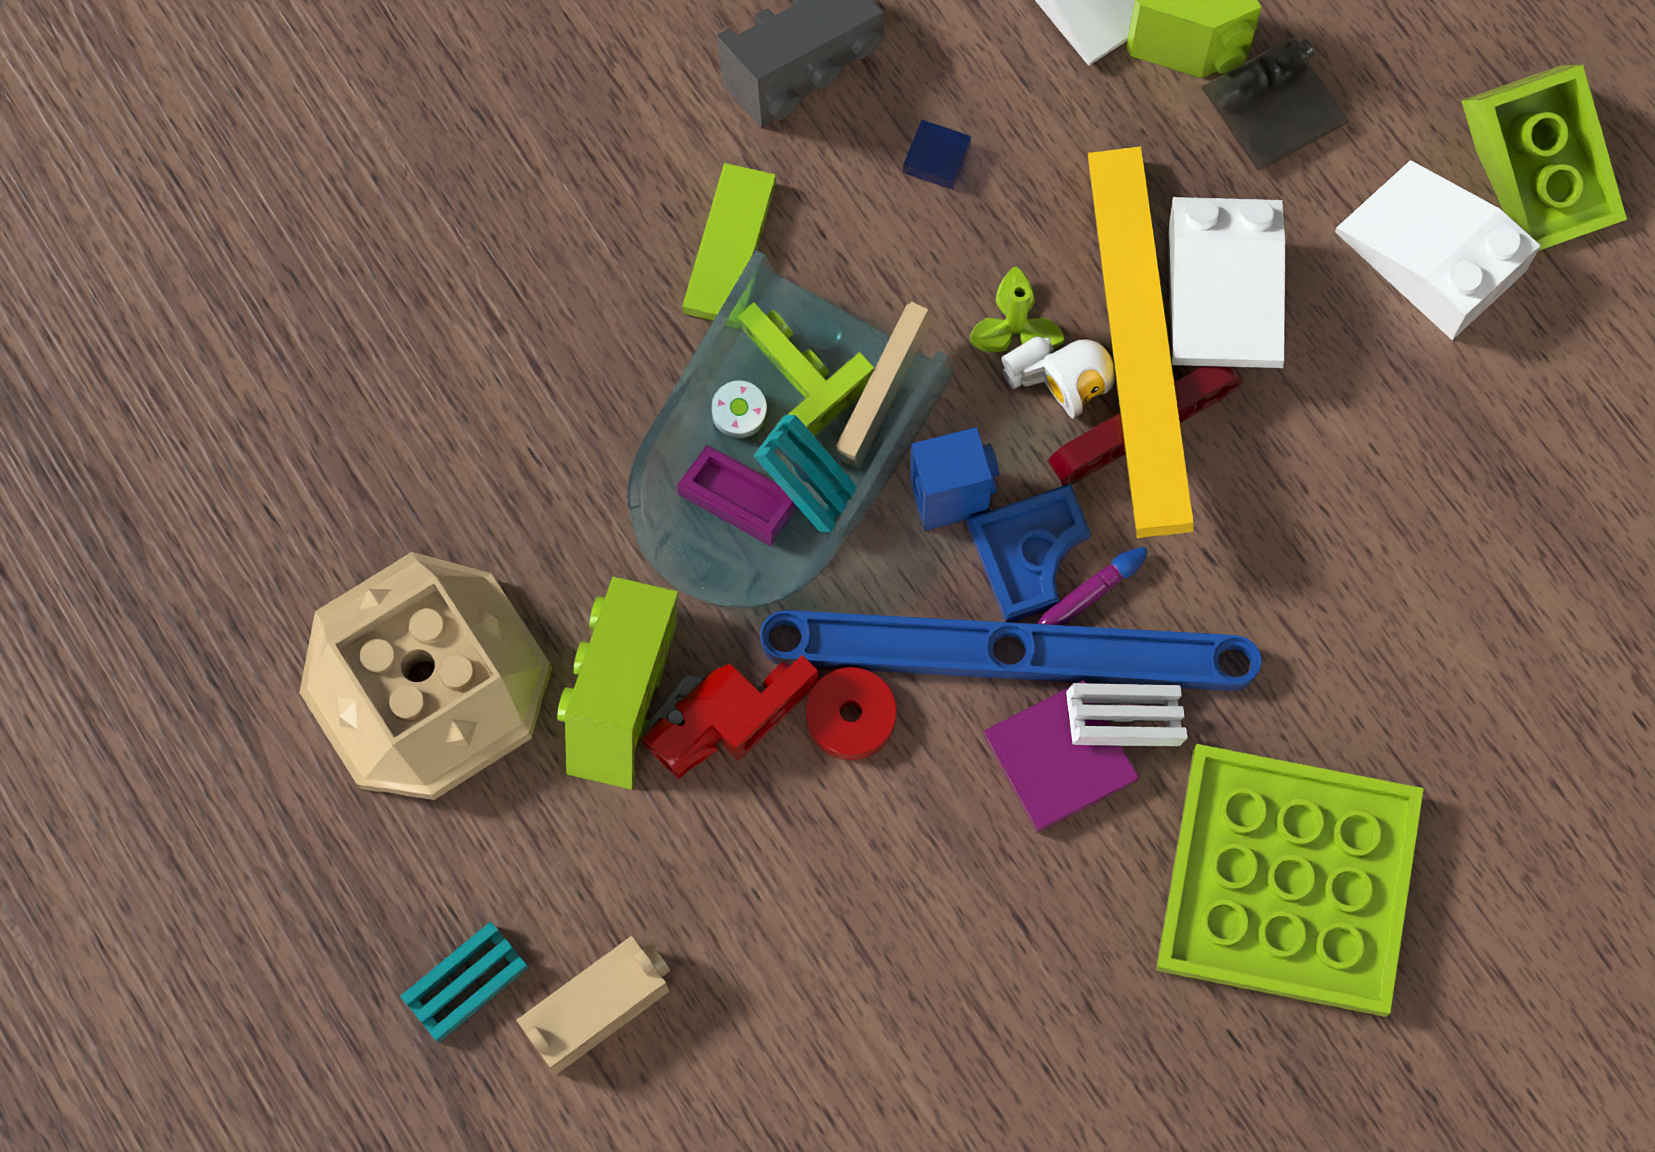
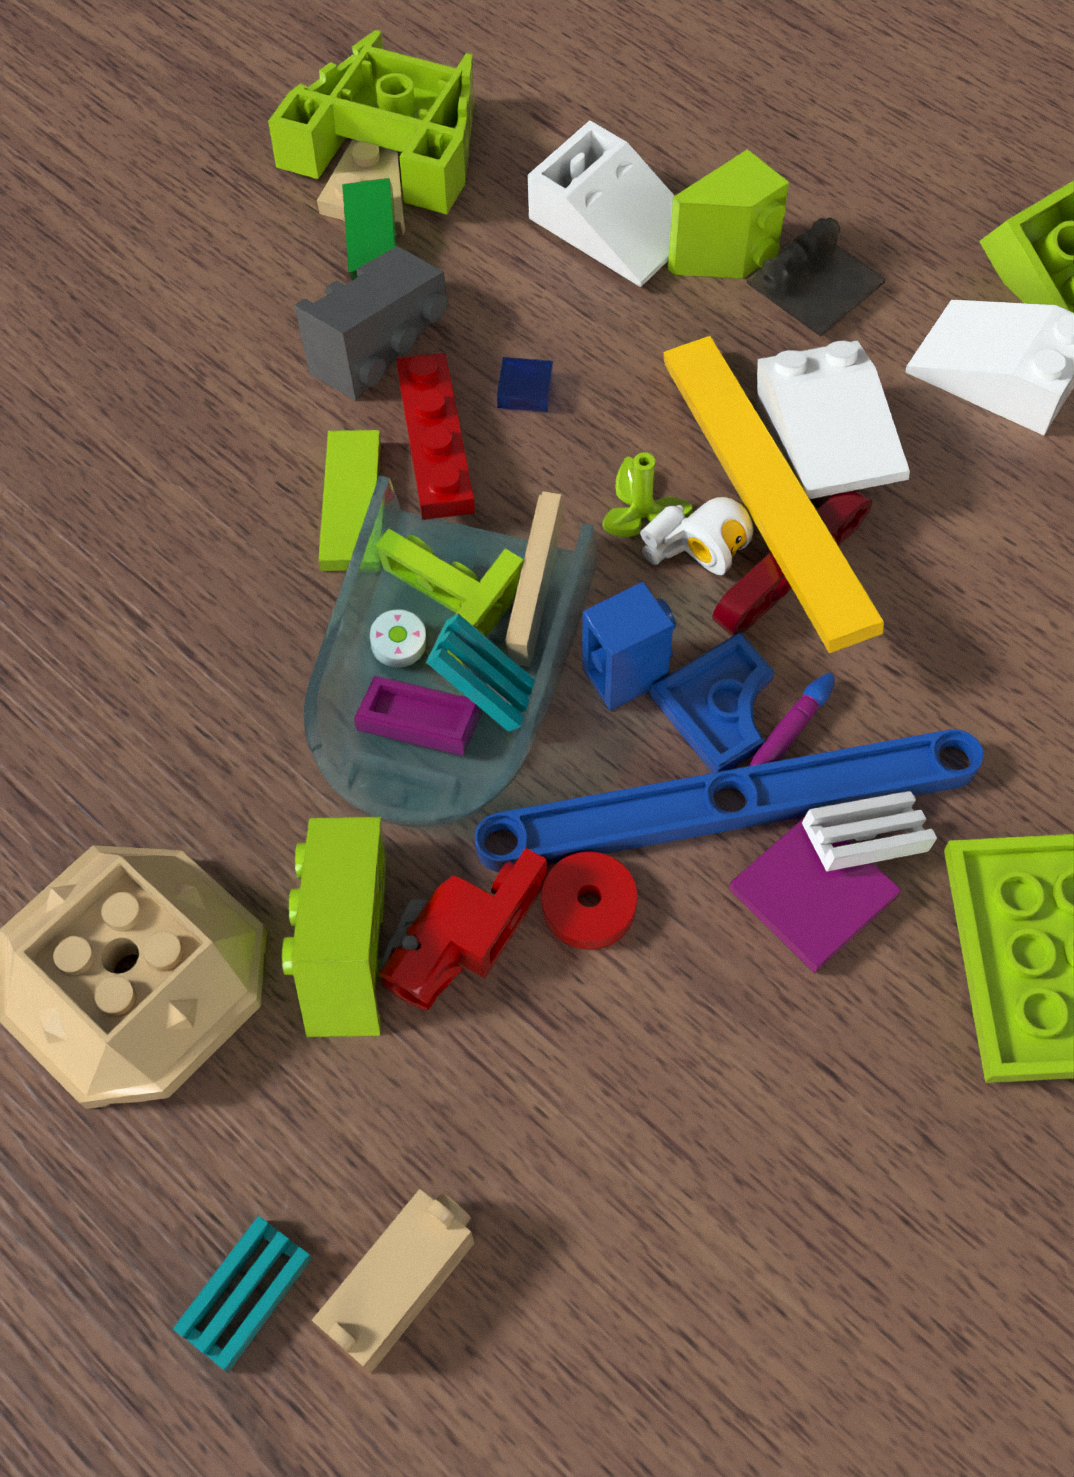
camera: 15 degrees left, 10 degrees down
none -> red plate [396,353,475,520]

